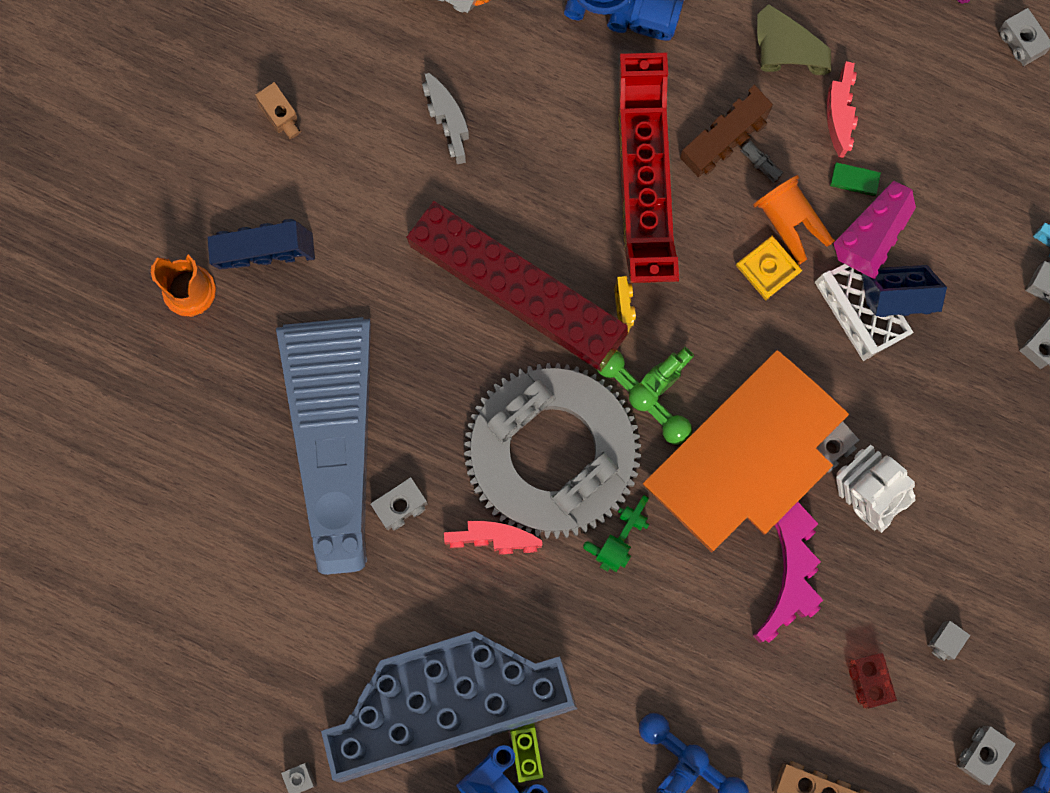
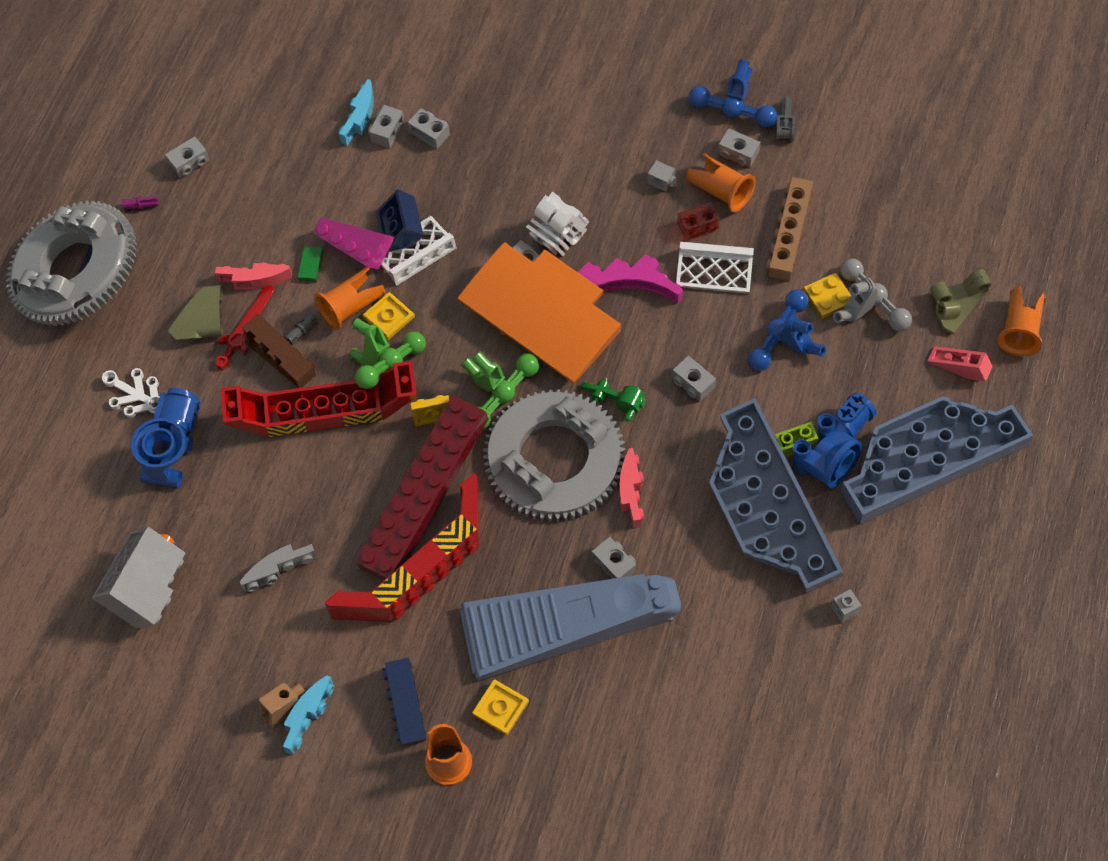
camera: 90 degrees left, 15 degrees down
none -> red sword [216,285,274,371]
none -> medium azure slope [283,676,334,755]
none -> red slope [325,473,480,622]
none -> bright green connector [349,318,426,389]
none -> yellow plate [472,679,529,736]
none -> light grey brick [672,355,716,402]
none -> white fence [676,242,754,294]
none -> orange piece [686,153,756,213]

